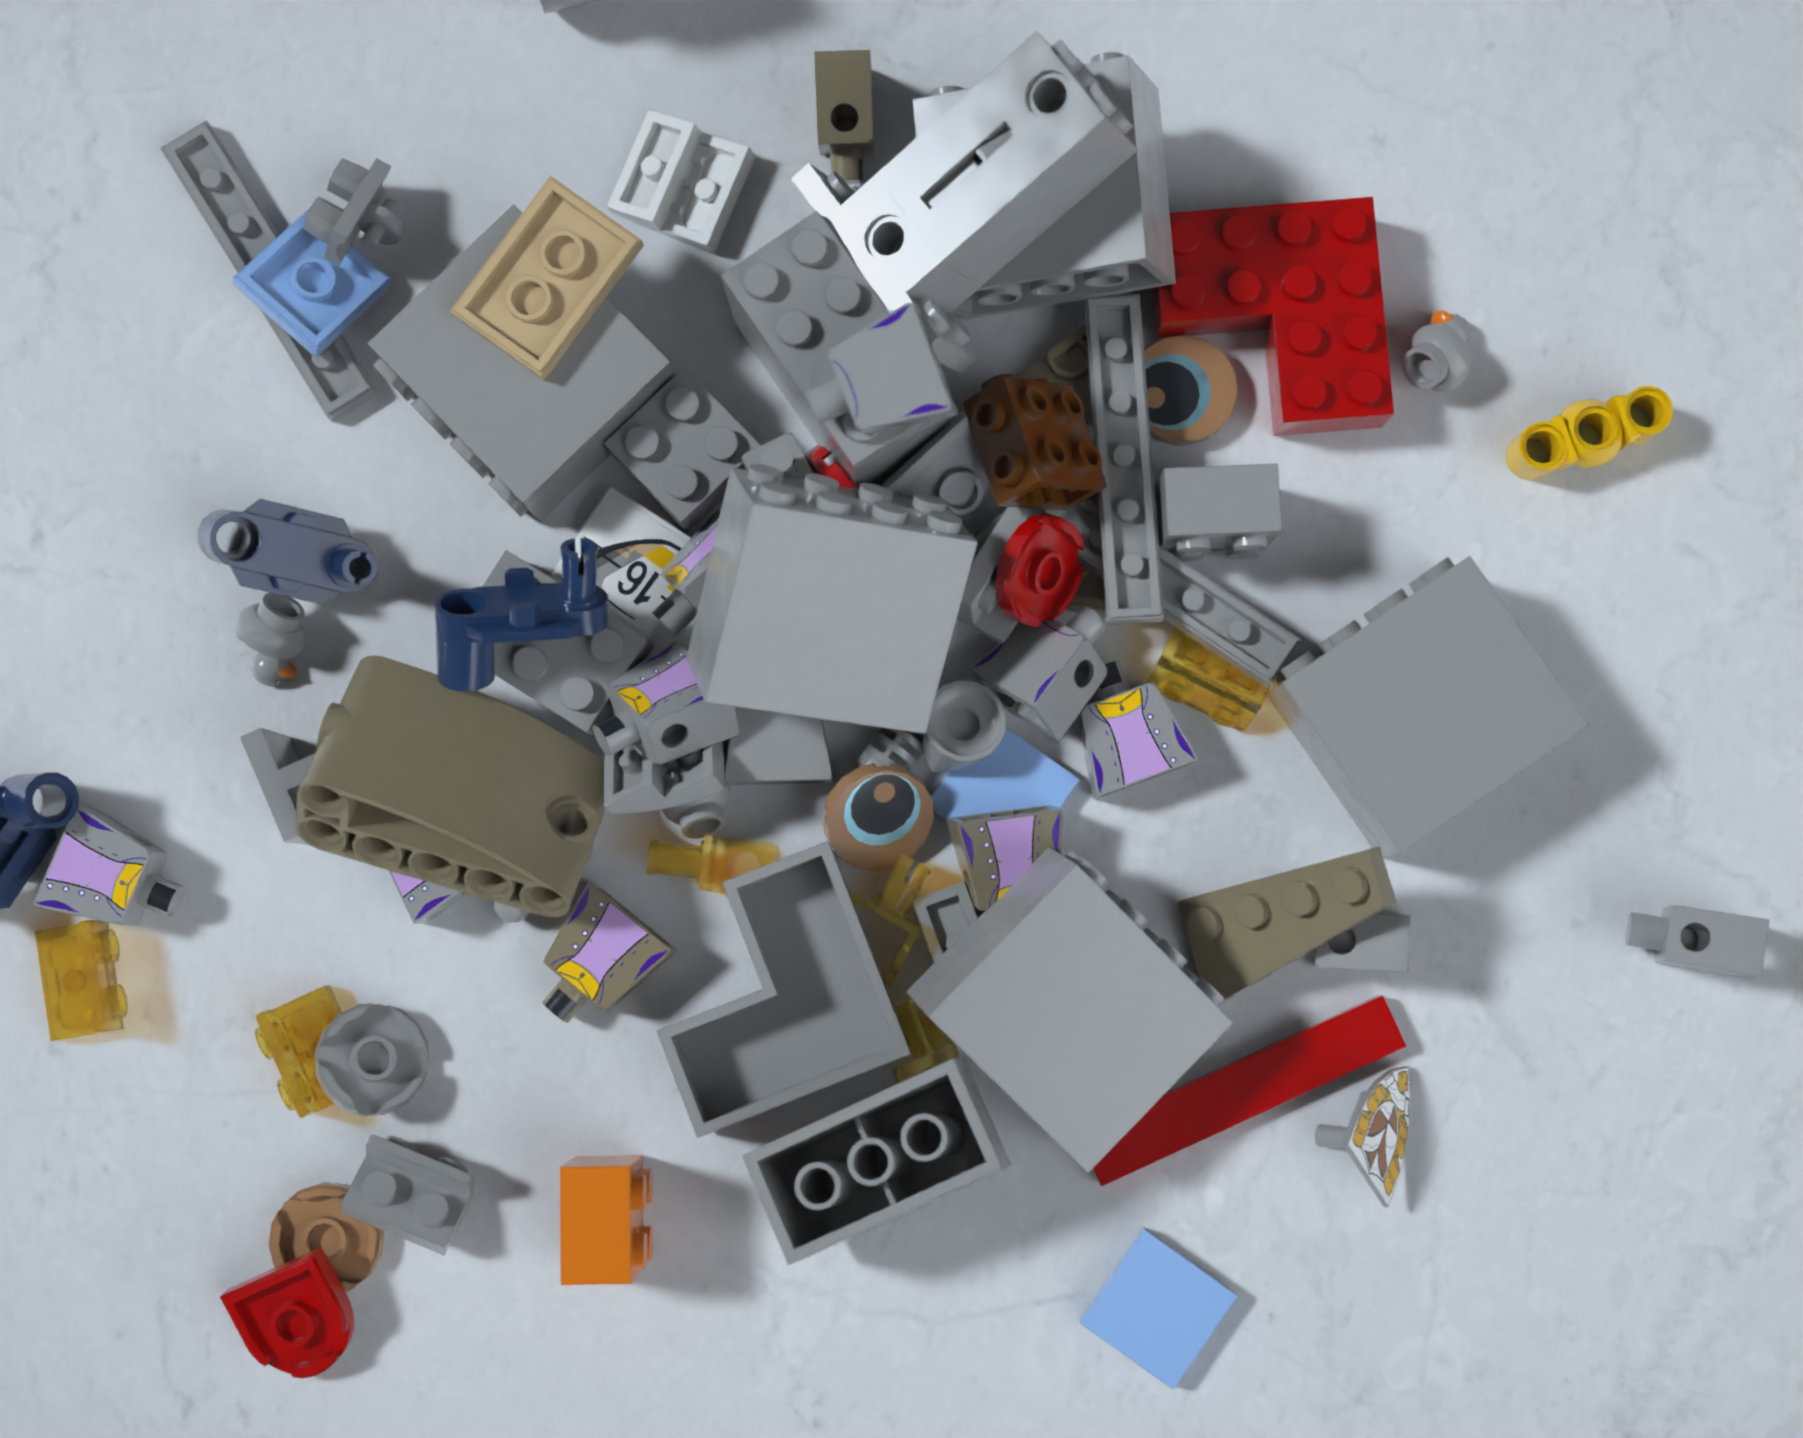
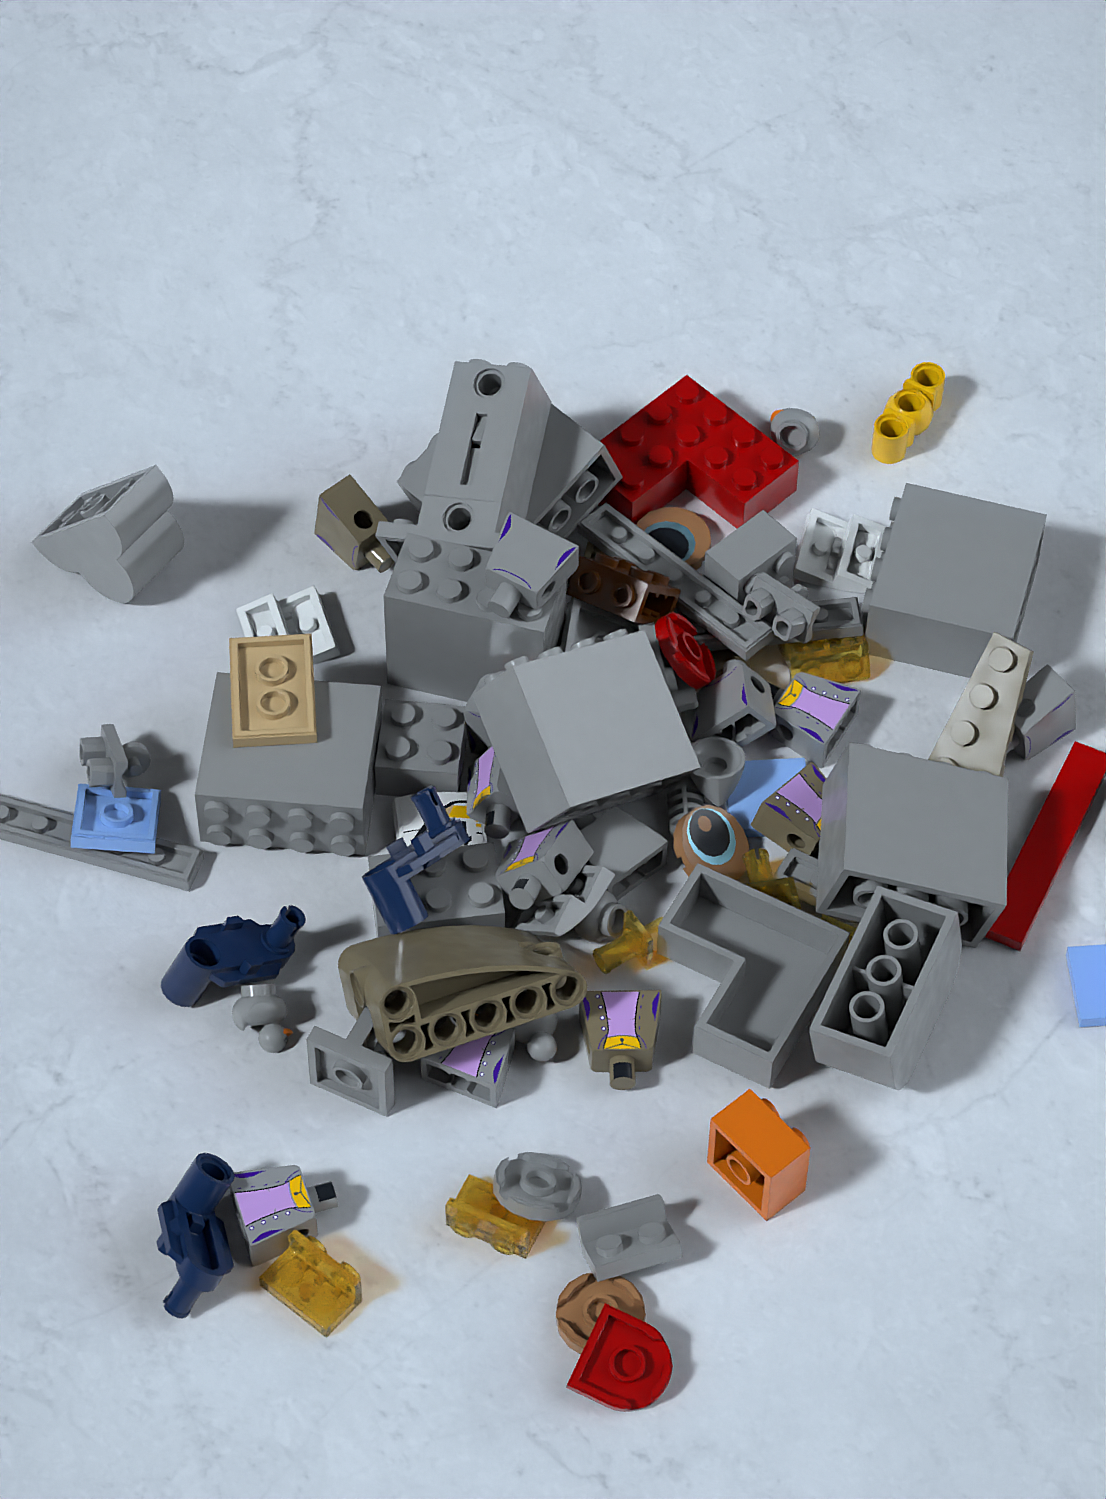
camera: 45 degrees left, 30 degrees down
none -> light grey hips [742,572,820,644]
none -> white slope [793,508,885,593]

